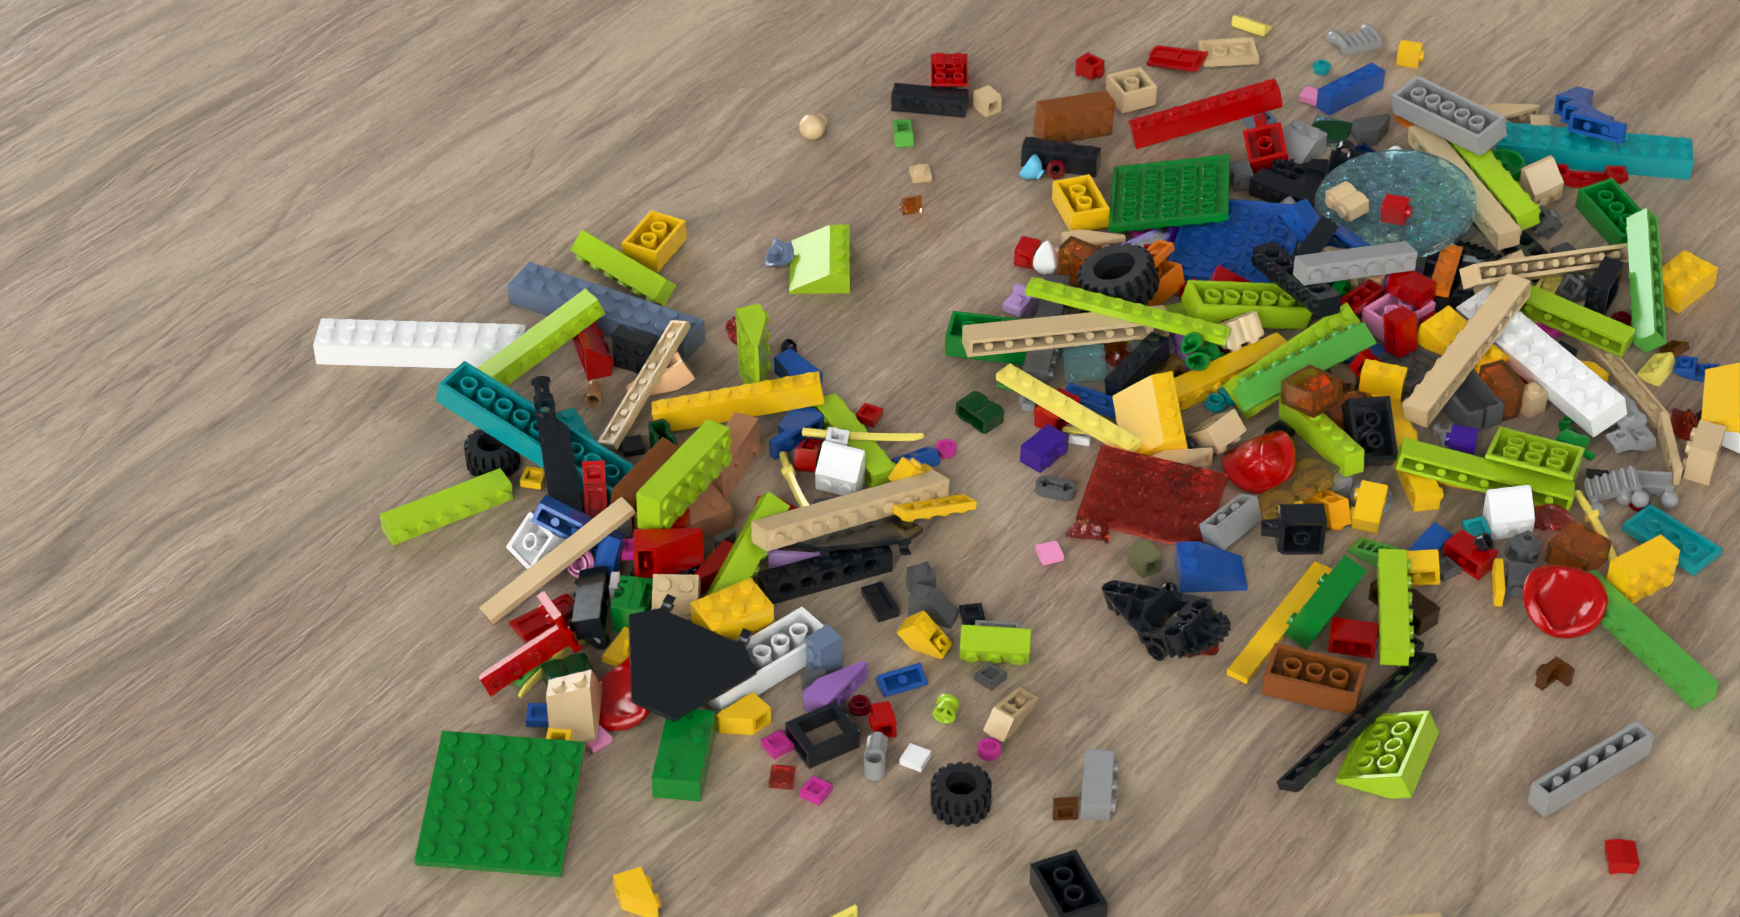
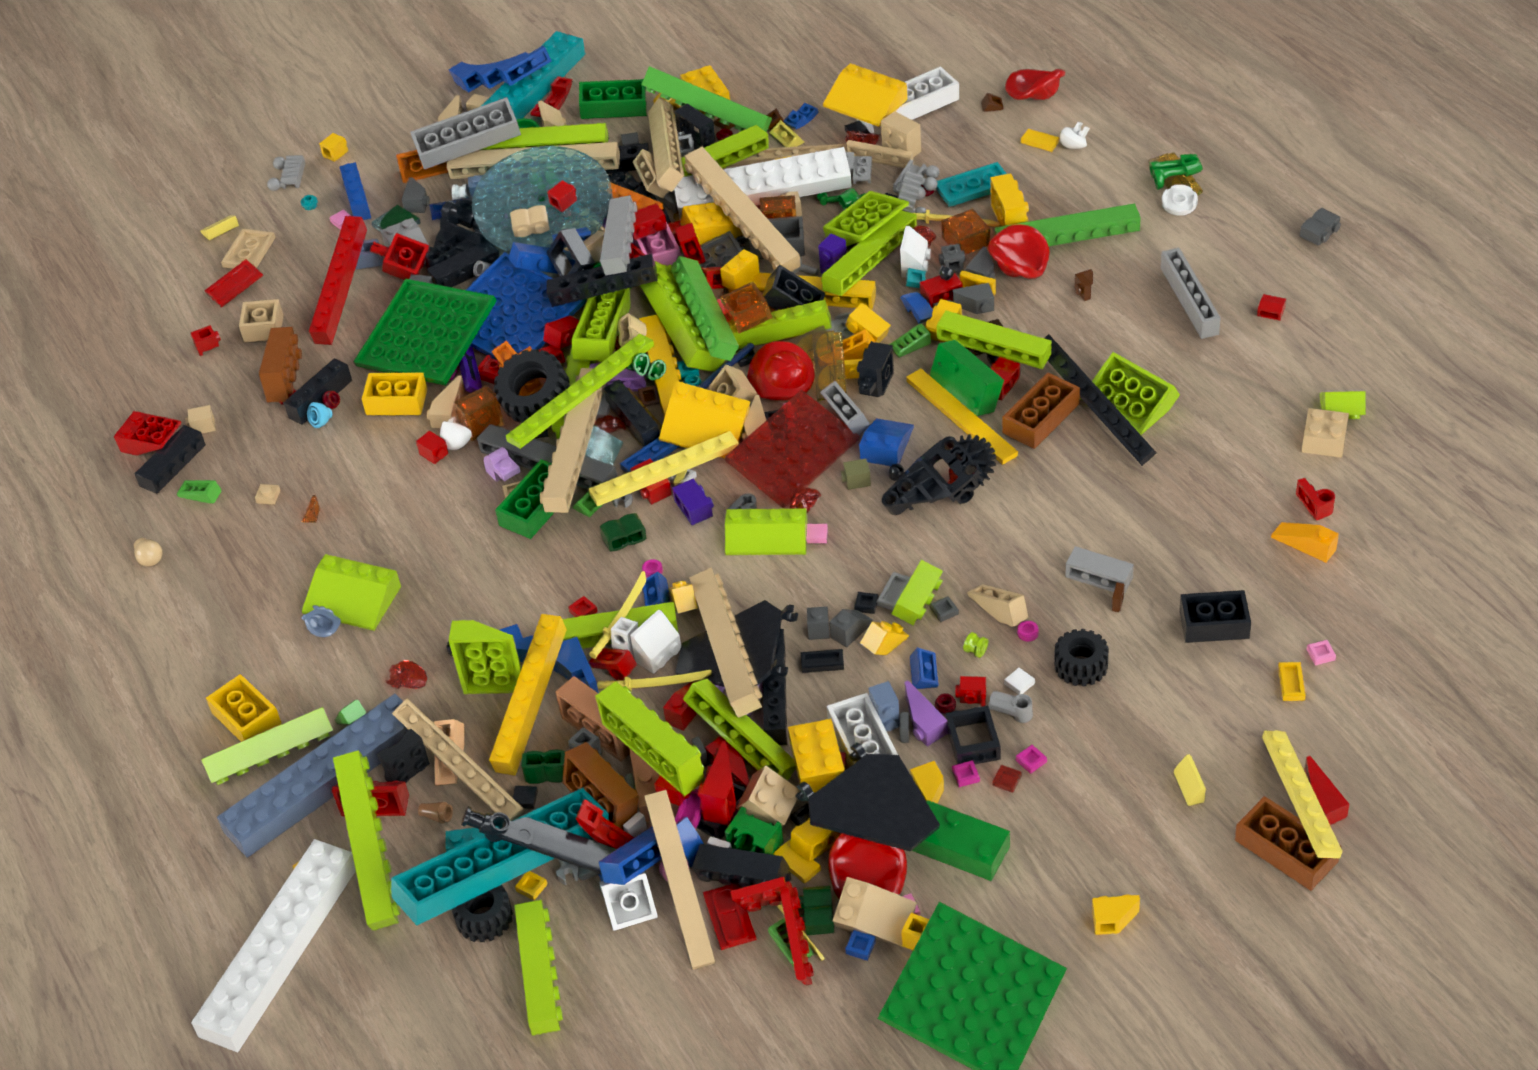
camera: 65 degrees left, 5 degrees up
yellow plate [893,494,977,522] -> none
none -> slope [335,700,366,724]
none -> dark blue piece [695,343,754,389]
none -> lime slope [725,508,808,555]
none -> dark grey slope [953,283,994,314]

